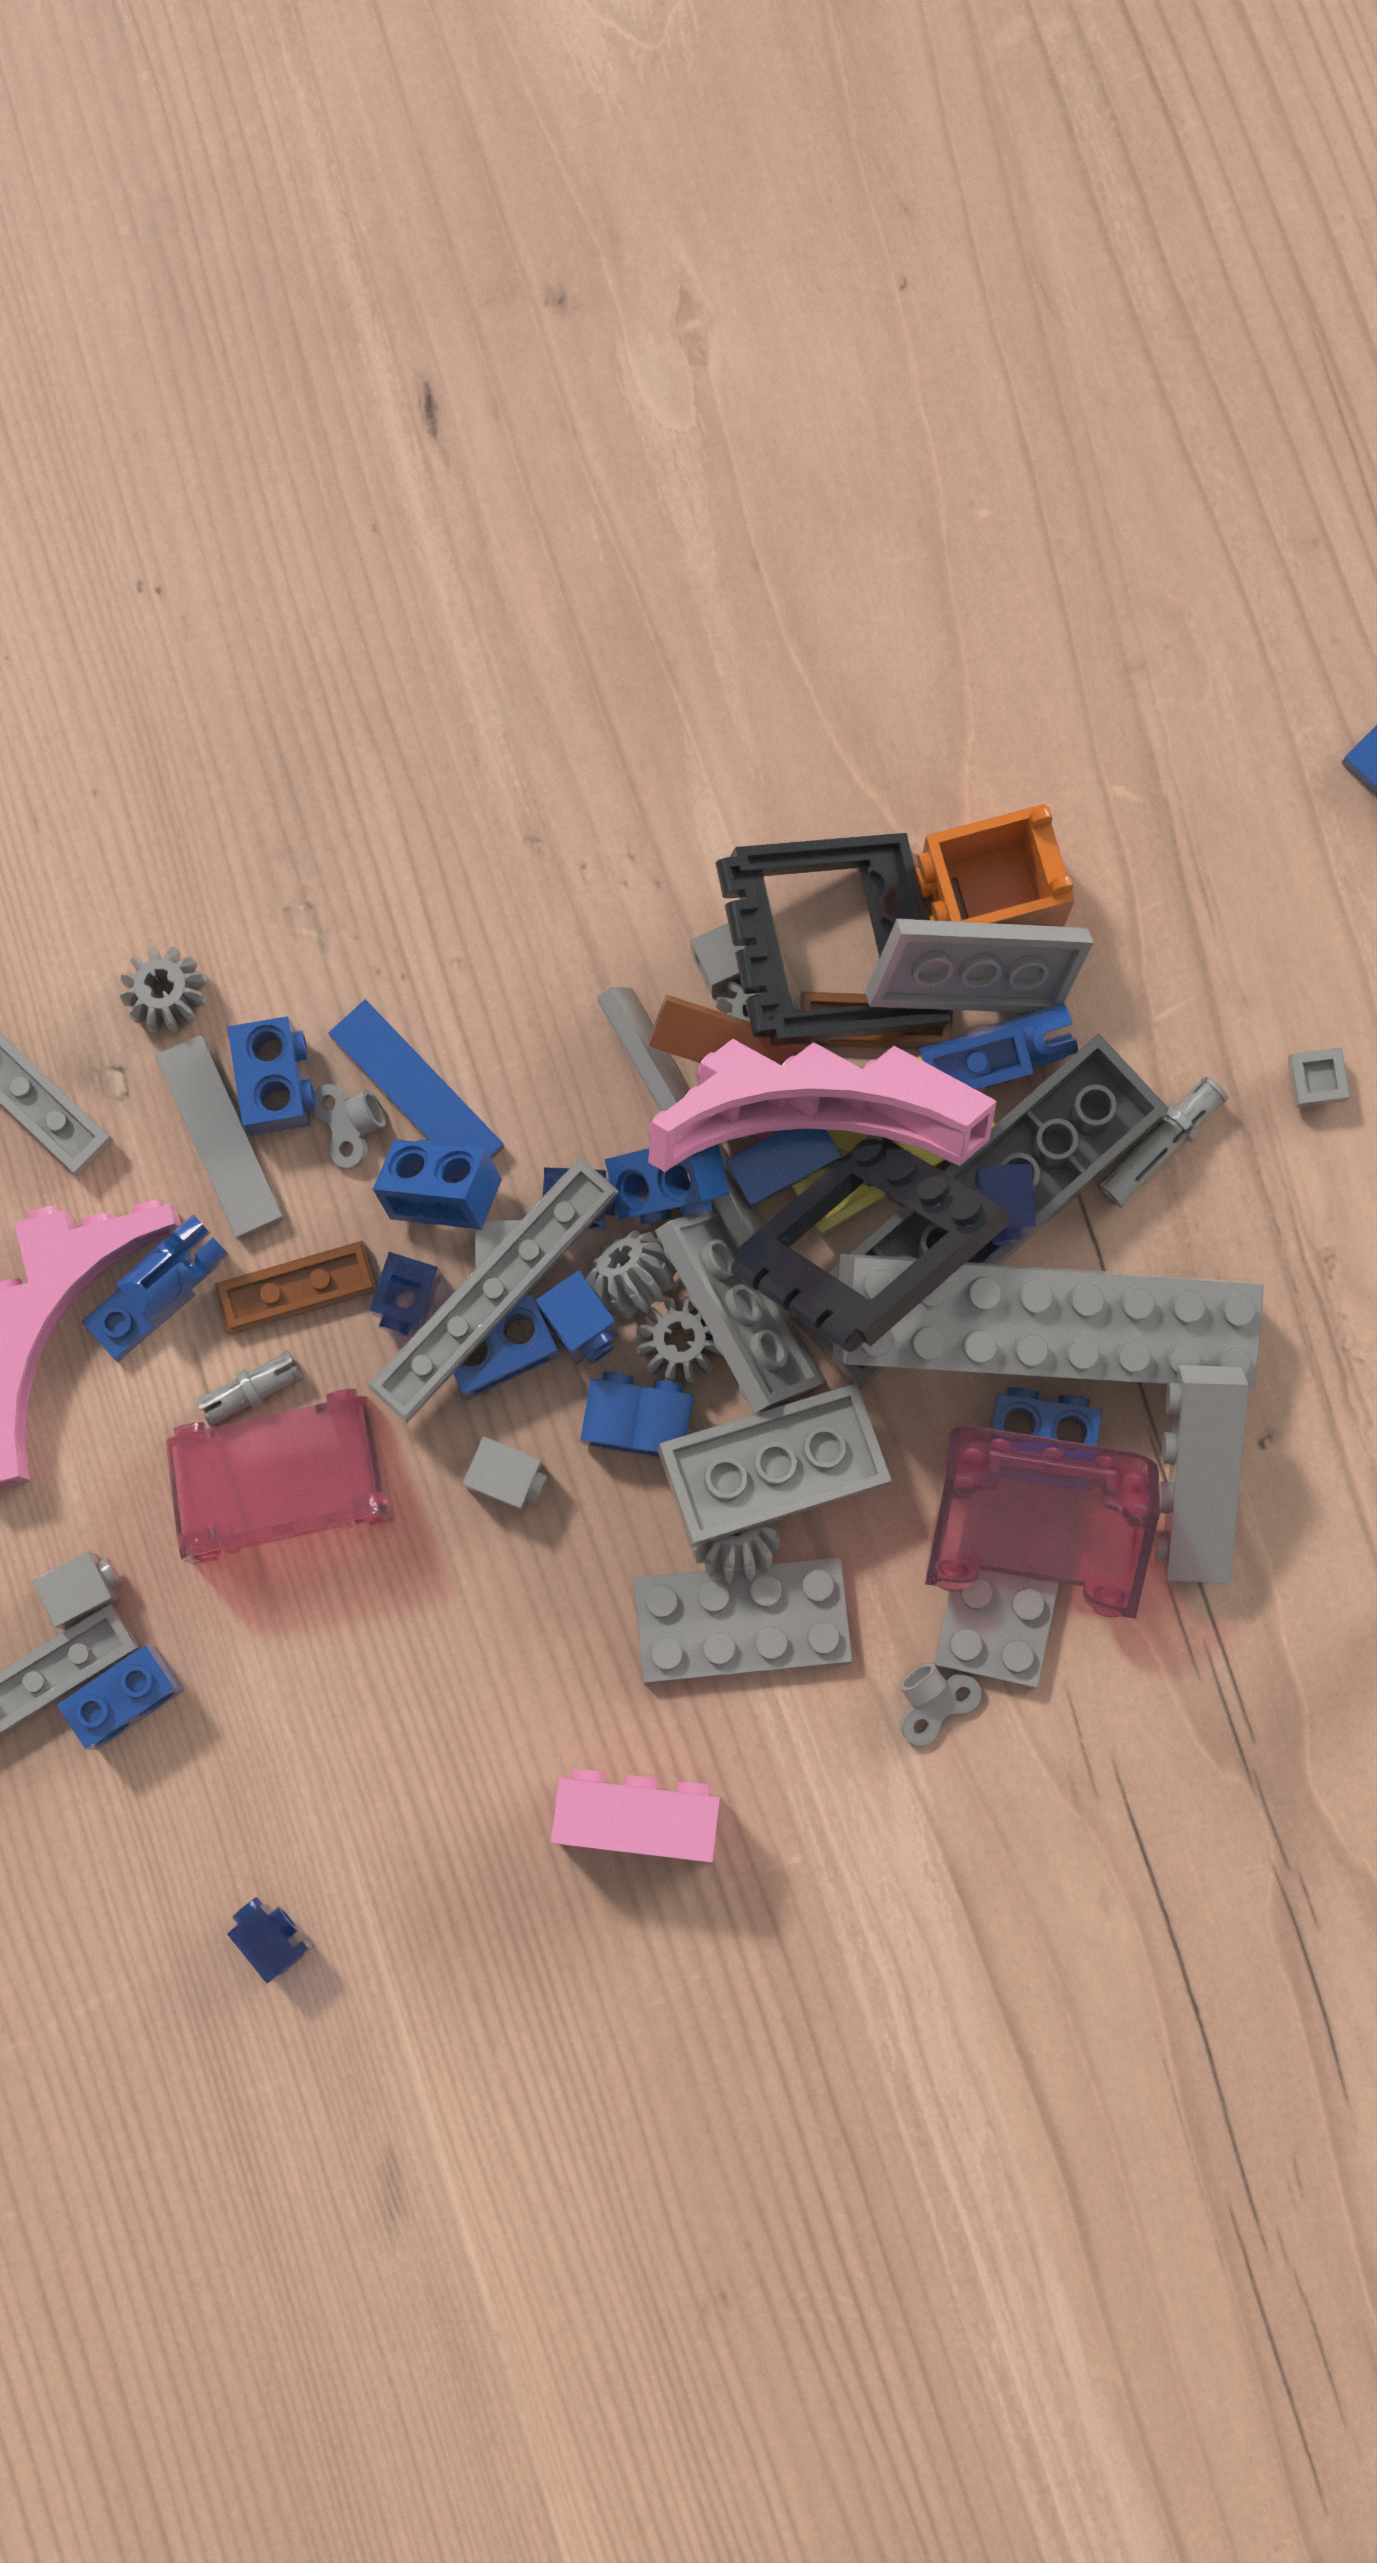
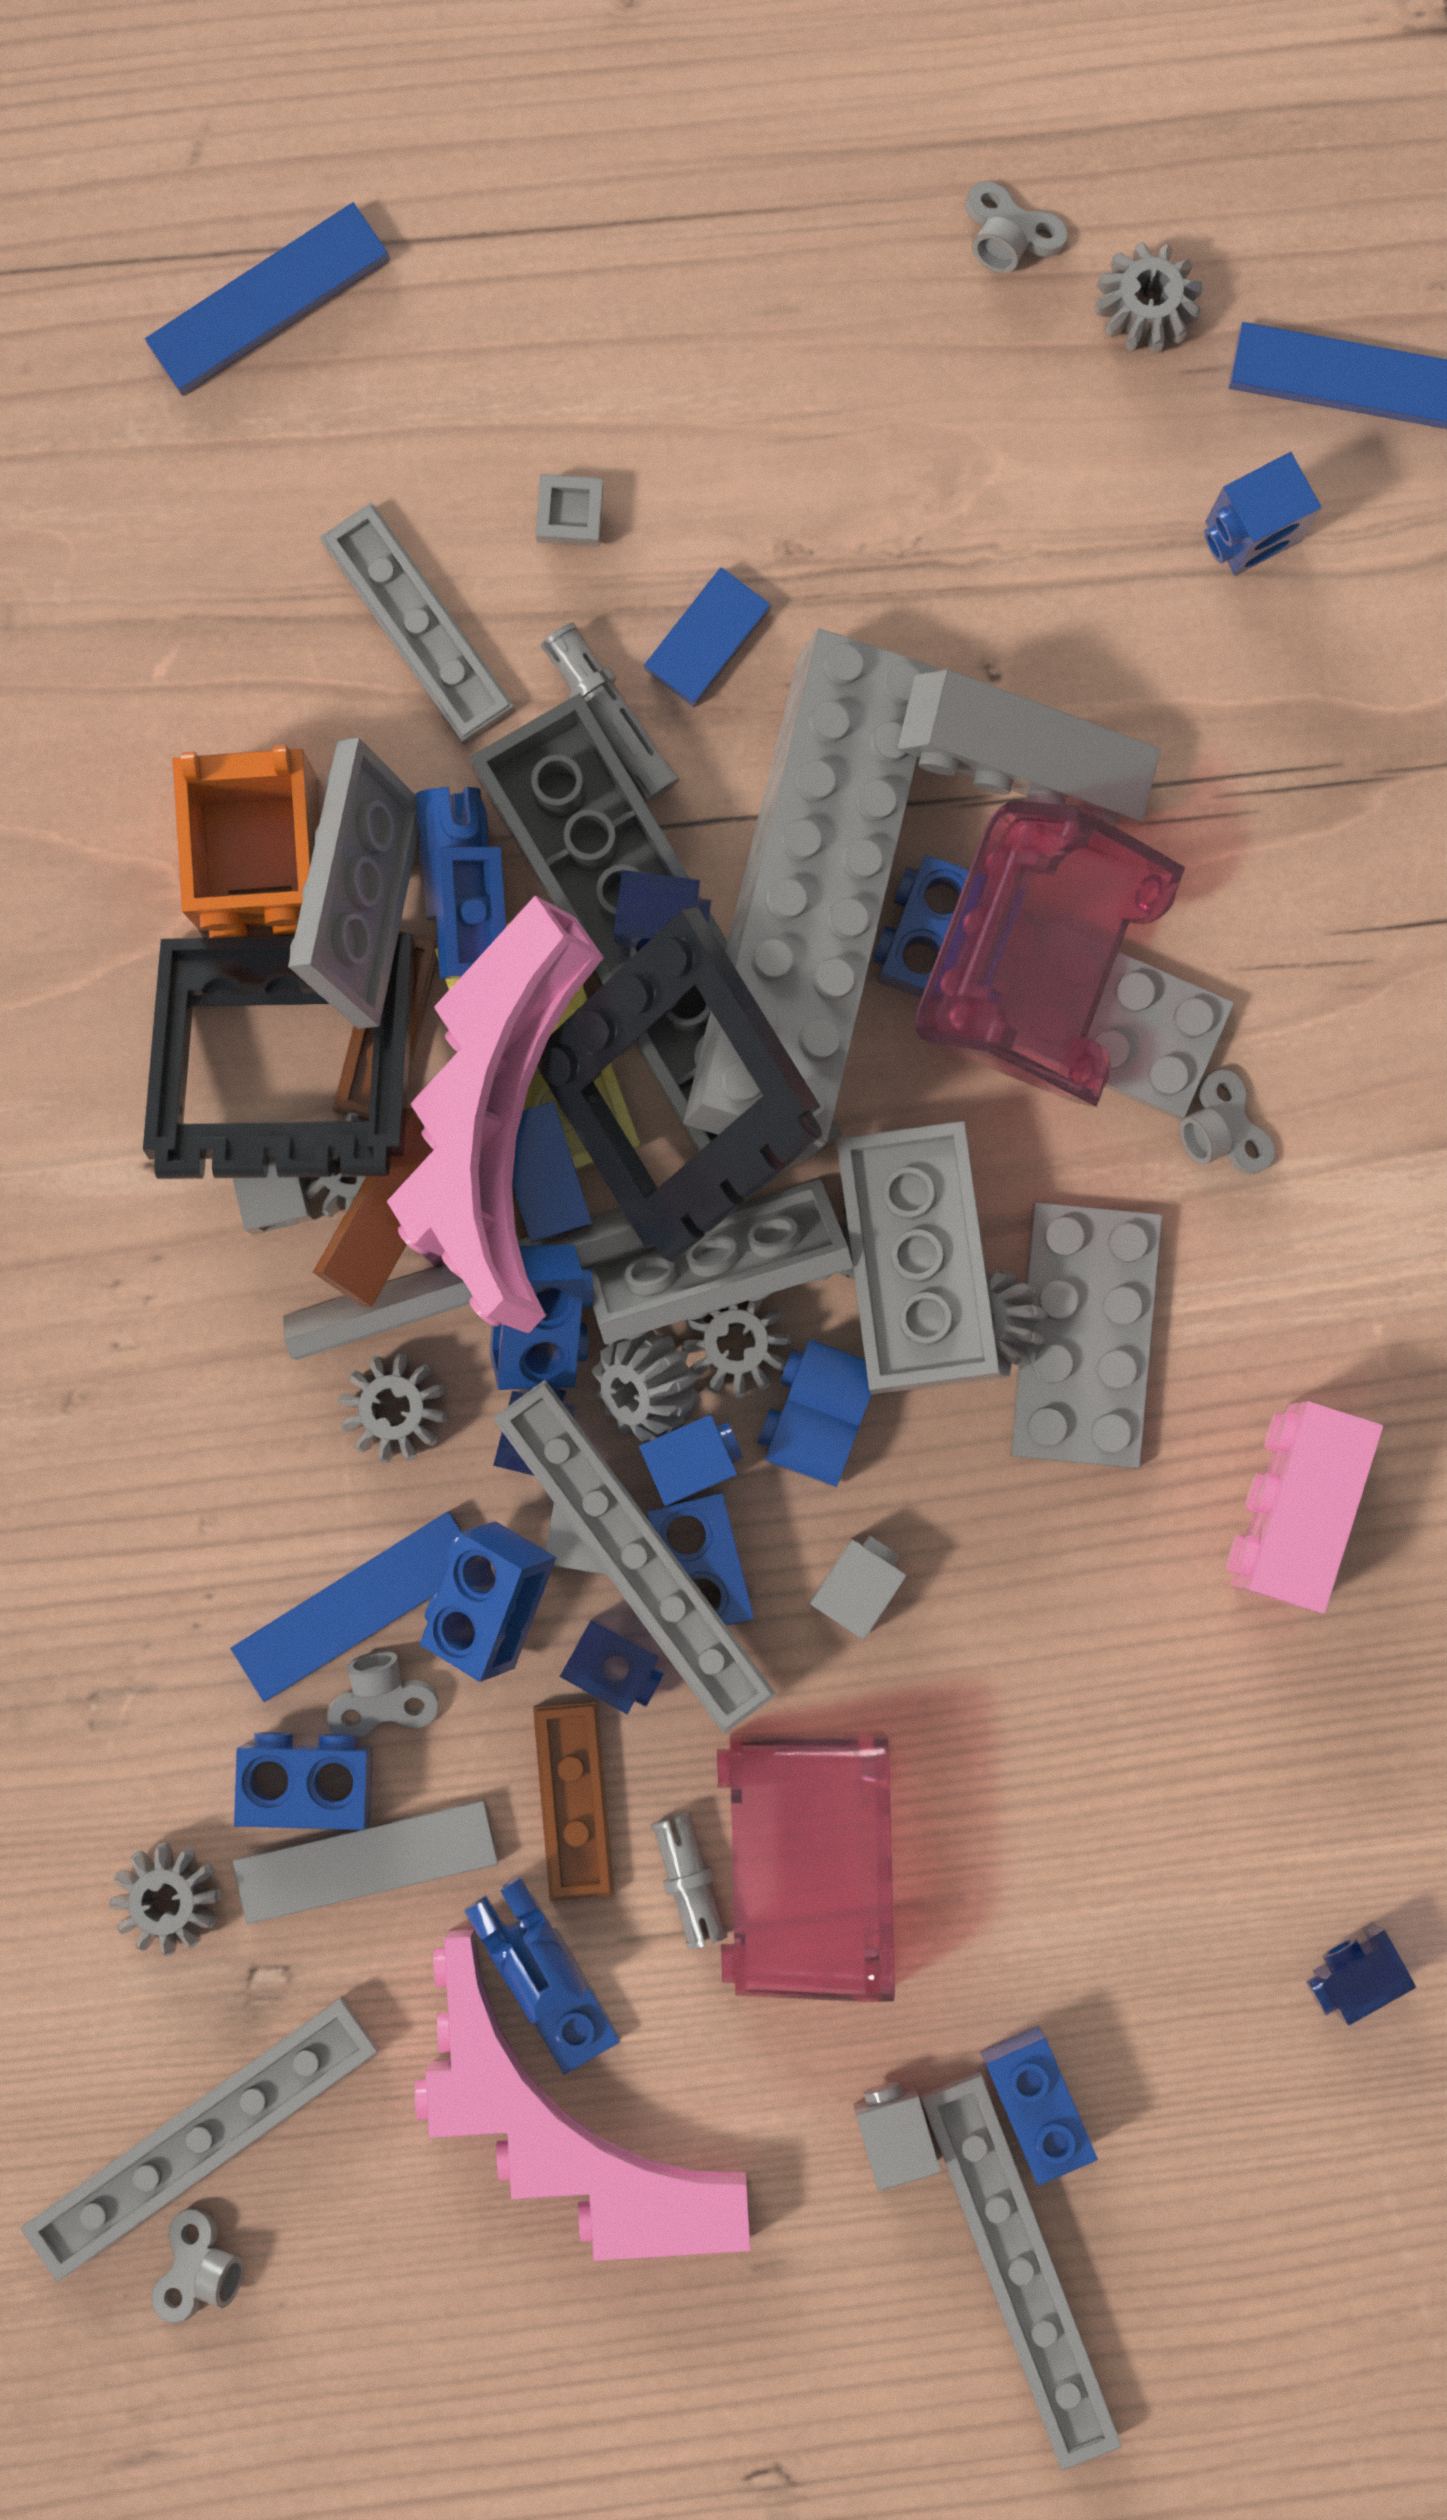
camera: 85 degrees left, 5 degrees up
none -> light grey tile [320,502,515,746]
none -> light grey gear [339,1354,448,1462]
none -> blue tile [644,567,771,707]

